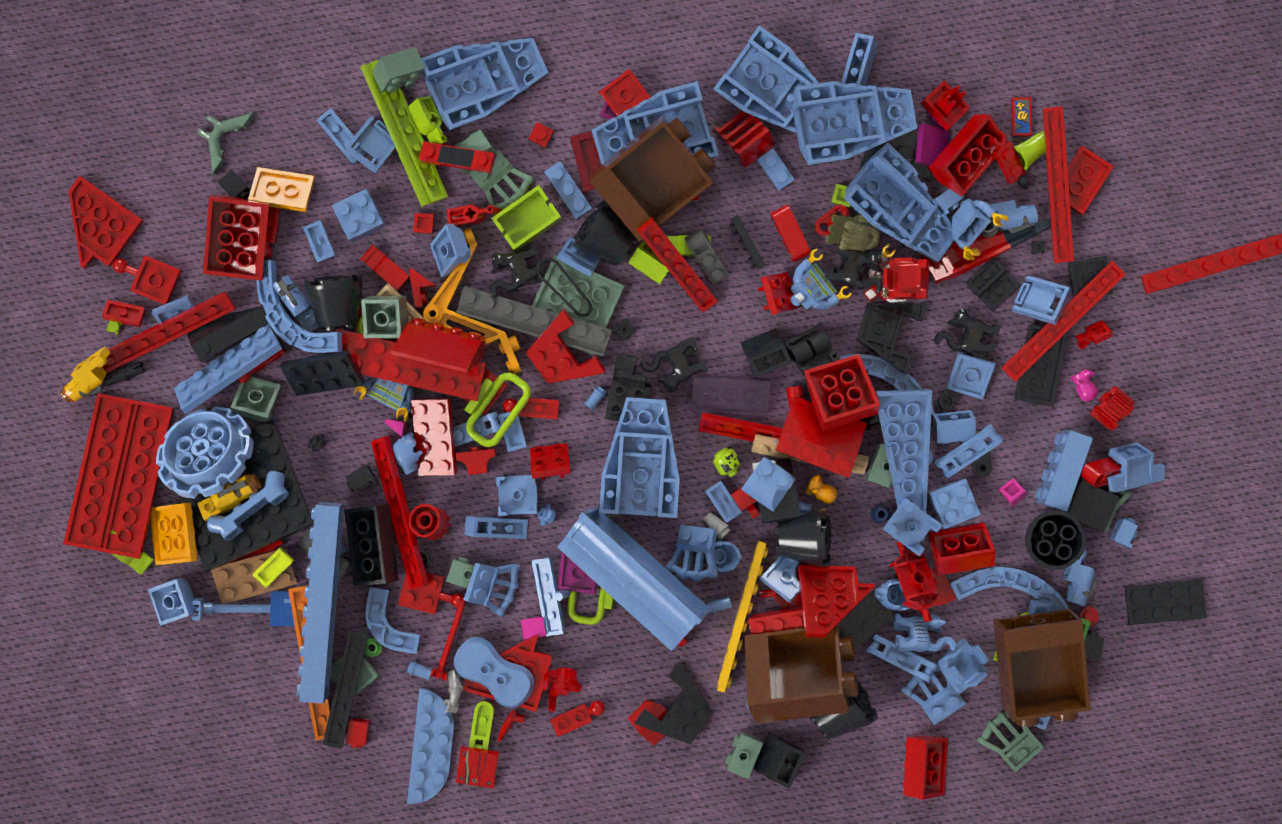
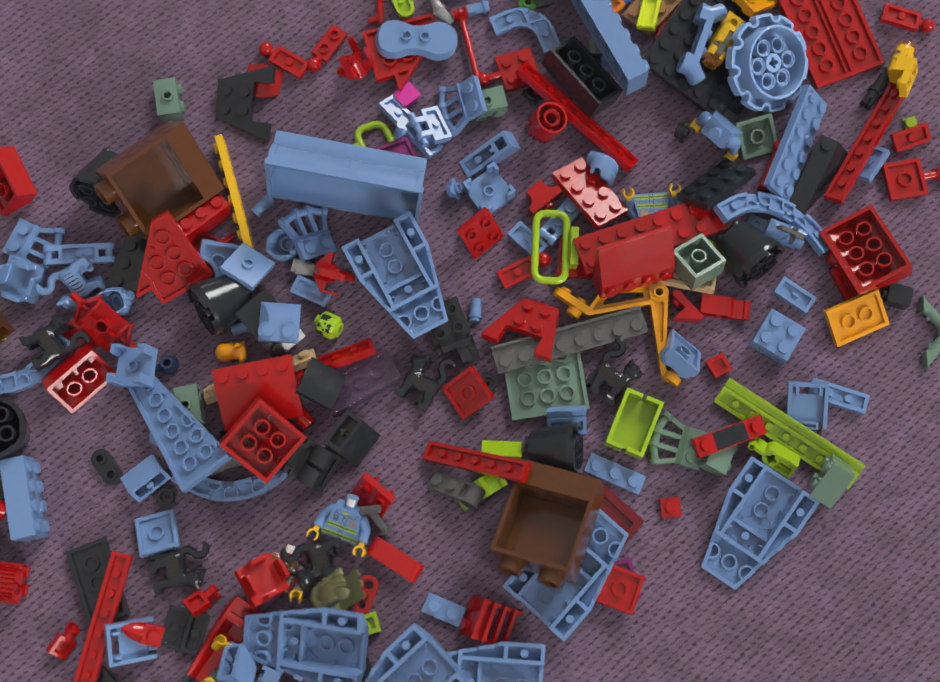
camera: 150 degrees right, 10 degrees down
black window [346,464,379,492] -> none
dark pink slope [385,419,406,437] -> none
red piece [447,205,501,228] -> none
black piece [537,258,592,317] -> none
black plate [729,215,765,271] -> none
red brick [730,485,760,519] -> none
black slope [753,733,806,789] -> none
black wing [856,303,927,375] -> none
medium blue piece [927,478,981,529] -> none
medium blue plate [935,424,1003,478] -> none
dark pink slope [998,478,1027,507] -> none
dark pink animal [1070,369,1098,402] -> none
none -> black animal [19,314,90,371]
none -> red plate [121,622,165,648]
none -> red plate [182,585,221,618]
none -> medium blue plate [220,243,275,291]
none -> red plate [259,42,308,80]
none -> black slope [295,357,346,411]
none -> red piece [313,252,355,296]
none -> dark grey piece [360,505,392,536]
none -> medium blue plate [408,106,452,148]
none -> red plate [441,365,495,420]
none -> medium blue torso [689,110,743,162]
none -> red plate [879,2,935,33]

